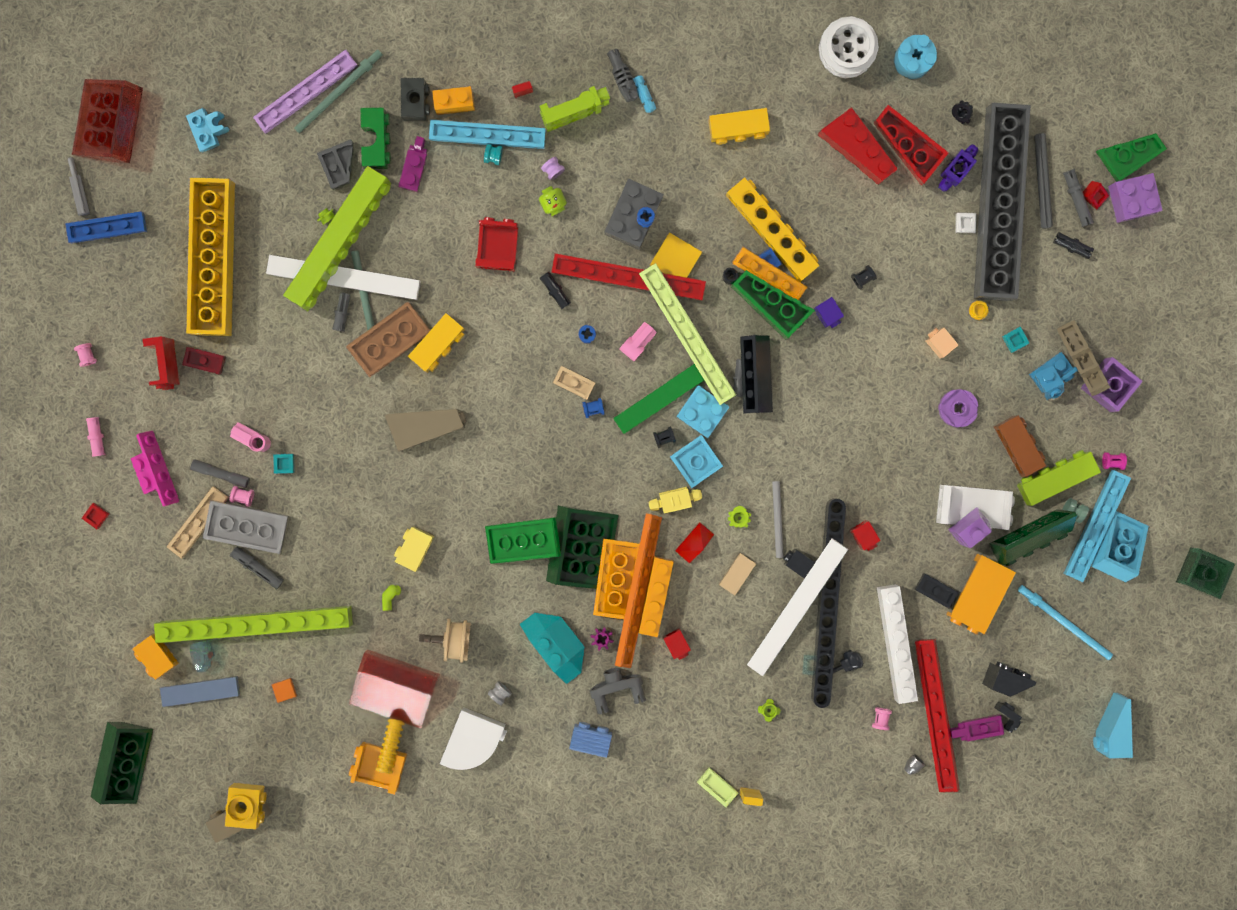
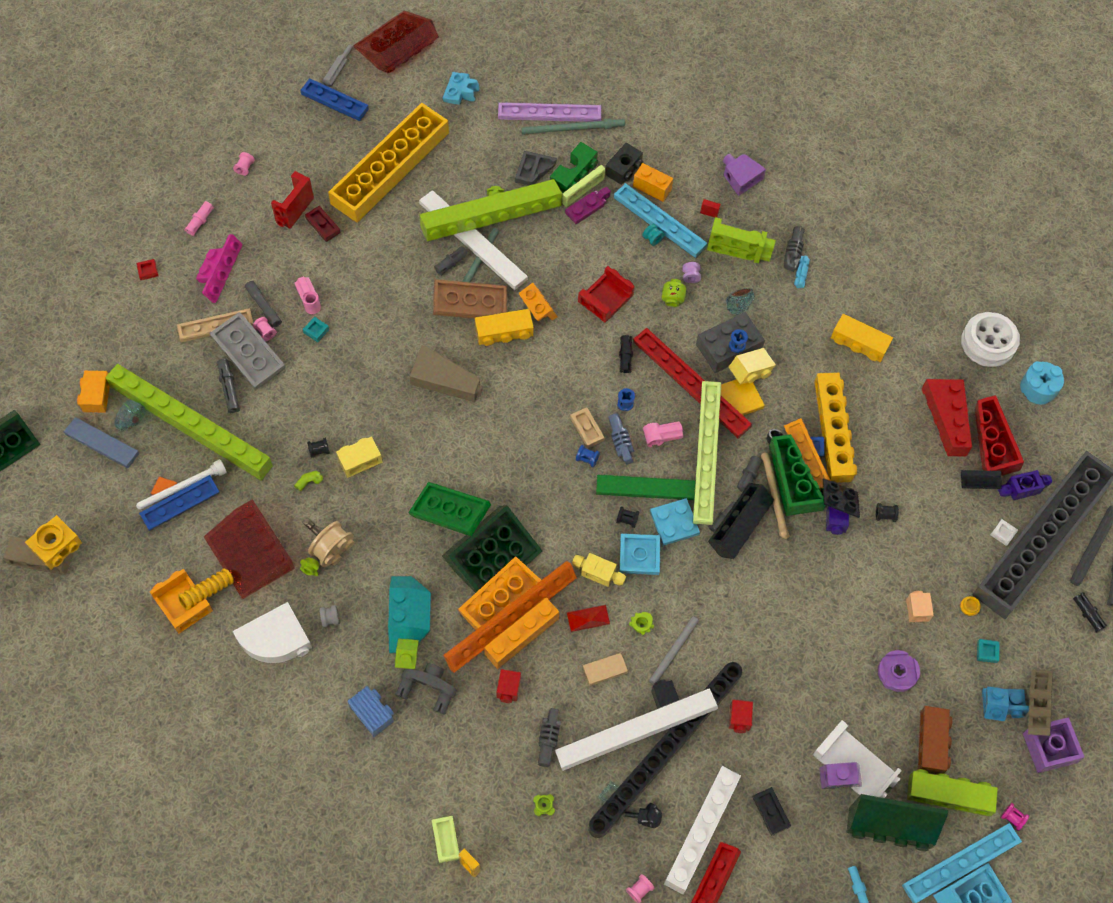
camera: 35 degrees right, 25 degrees down
magenta gear [590,626,614,651] -> none
light orange panel [946,554,1016,634] -> none
black animal [952,100,973,124] -> none
sand green wheel [1062,498,1089,523] -> none
none -> white piece [136,459,227,510]
none -> blue plate [139,475,220,531]
none -> lime plate [300,557,320,576]
none -> black bush [307,437,330,458]
none -> lime brick [395,638,419,669]
none -> light orange bracket [519,283,558,321]
none -> dark grey hinge [538,708,561,767]
none -> yellowish green tile [562,165,605,207]
none -> sand blue hinge [609,414,634,465]
none -> medium lavender torso [723,154,766,196]
none -> clear light blue rock [726,288,755,315]
none -> light yellow brick [729,348,776,384]
none -> dark grey axle [737,456,763,492]
none -> tan piece [761,452,790,539]
none -> black hinge [819,479,860,518]
none -> black tile [961,470,1002,489]

